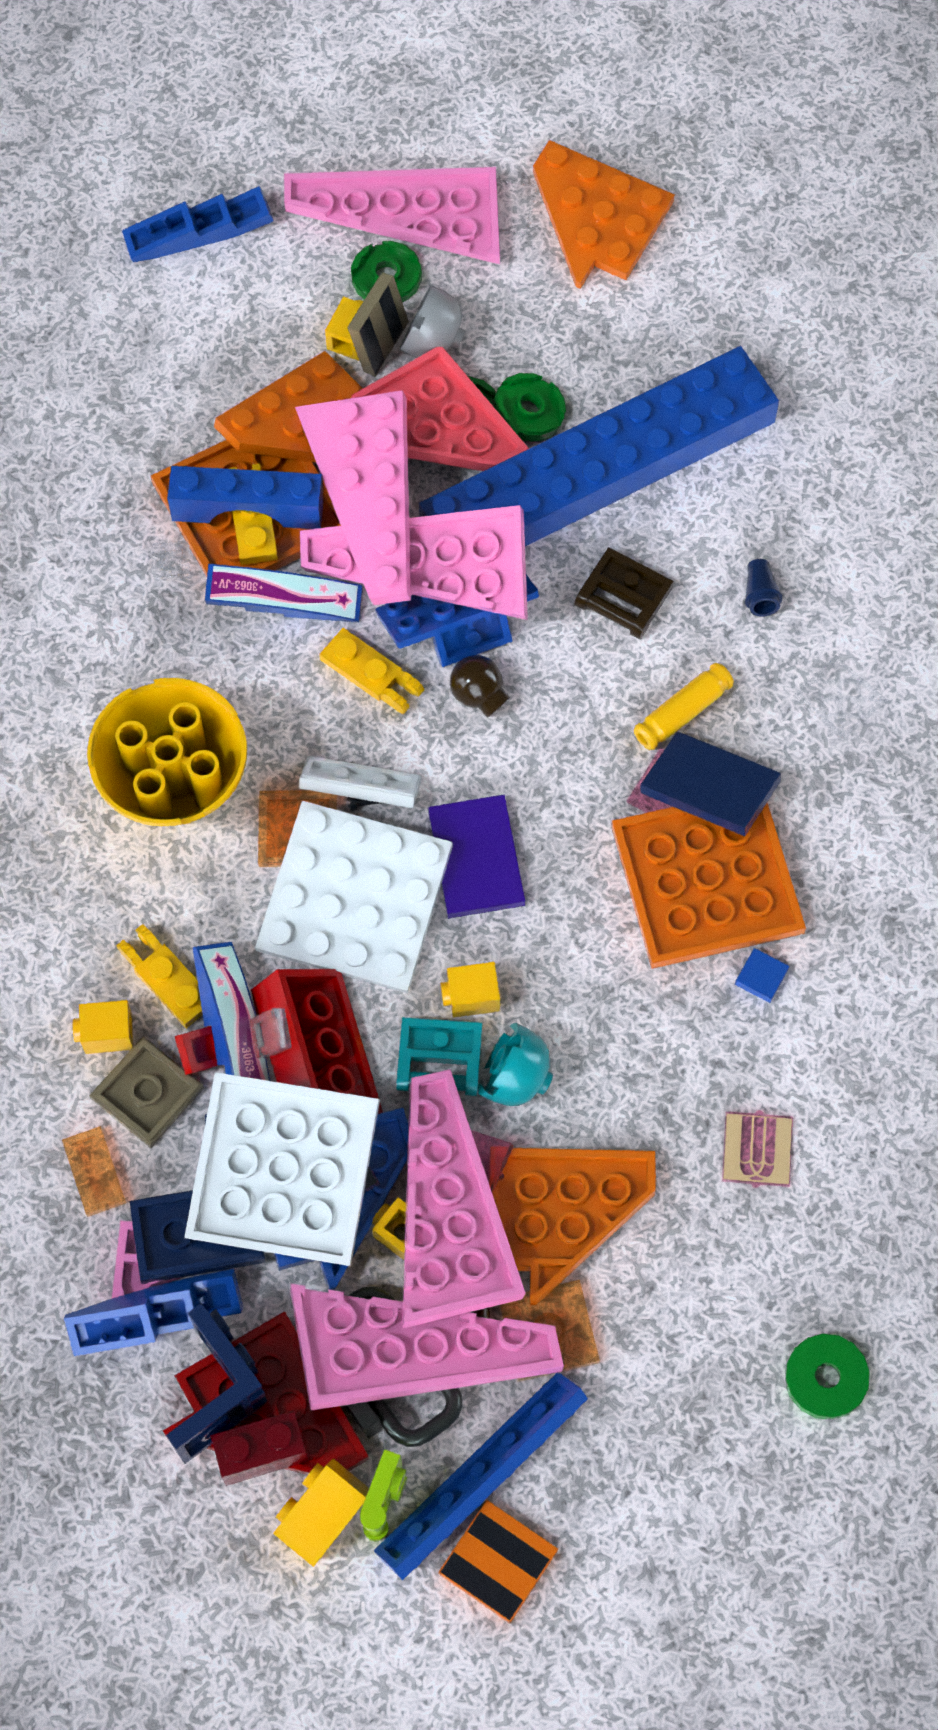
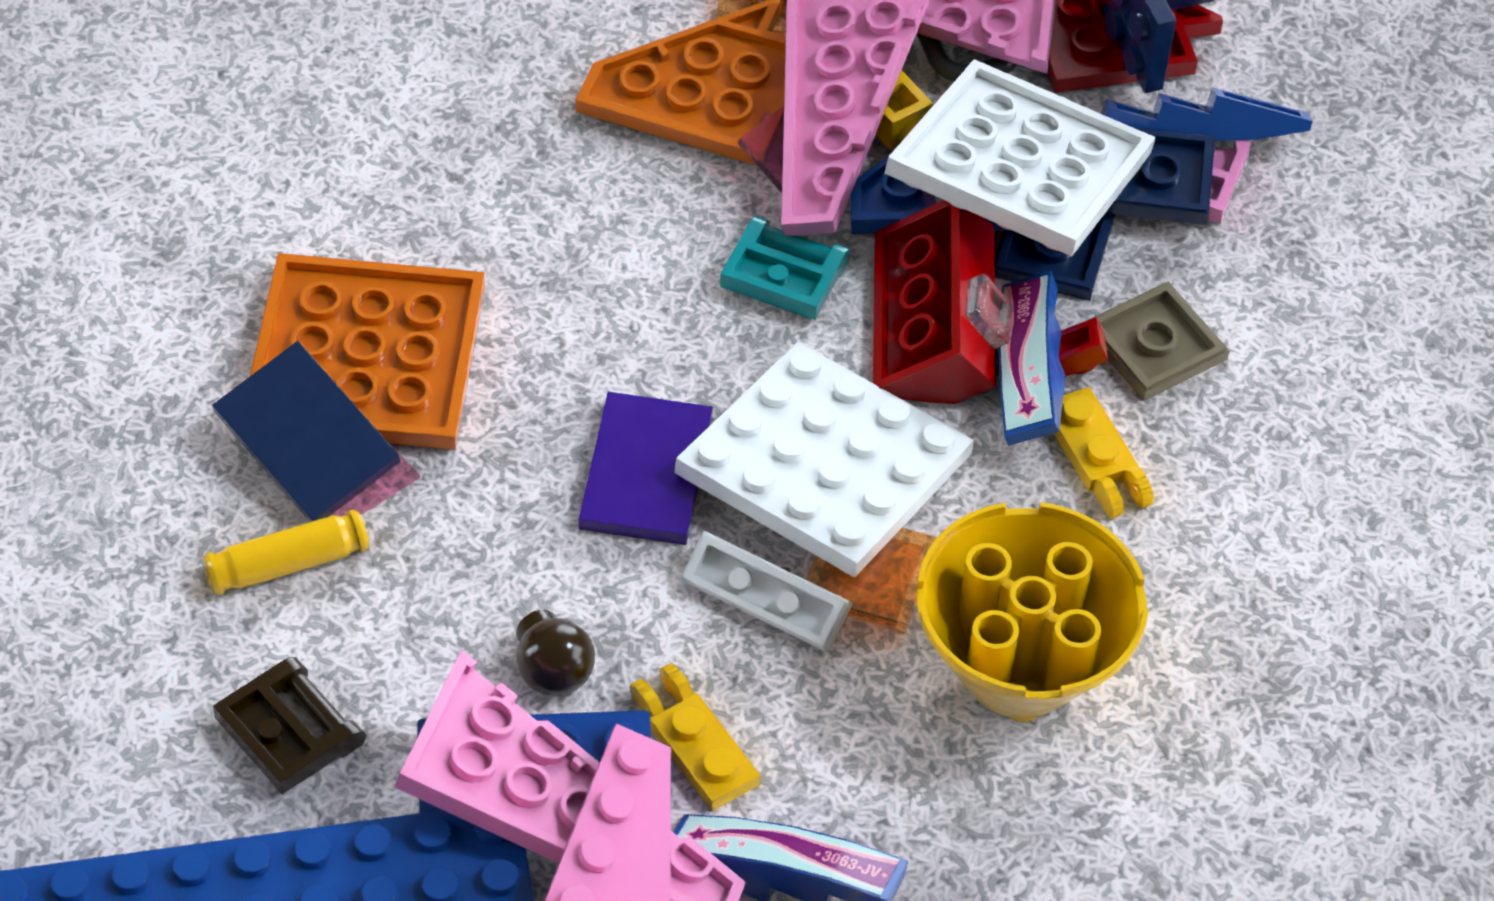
camera: 165 degrees left, 15 degrees down
clear orange tile [62,1126,126,1217] -> none
yellow brick [73,1000,133,1054] -> none
yellow brick [440,962,500,1018] -> none
teal cylinder [478,1023,553,1106] -> none
piece [722,1110,793,1188] -> none
blue tile [735,948,789,1003] -> none
dark blue cone [745,559,783,617] -> none

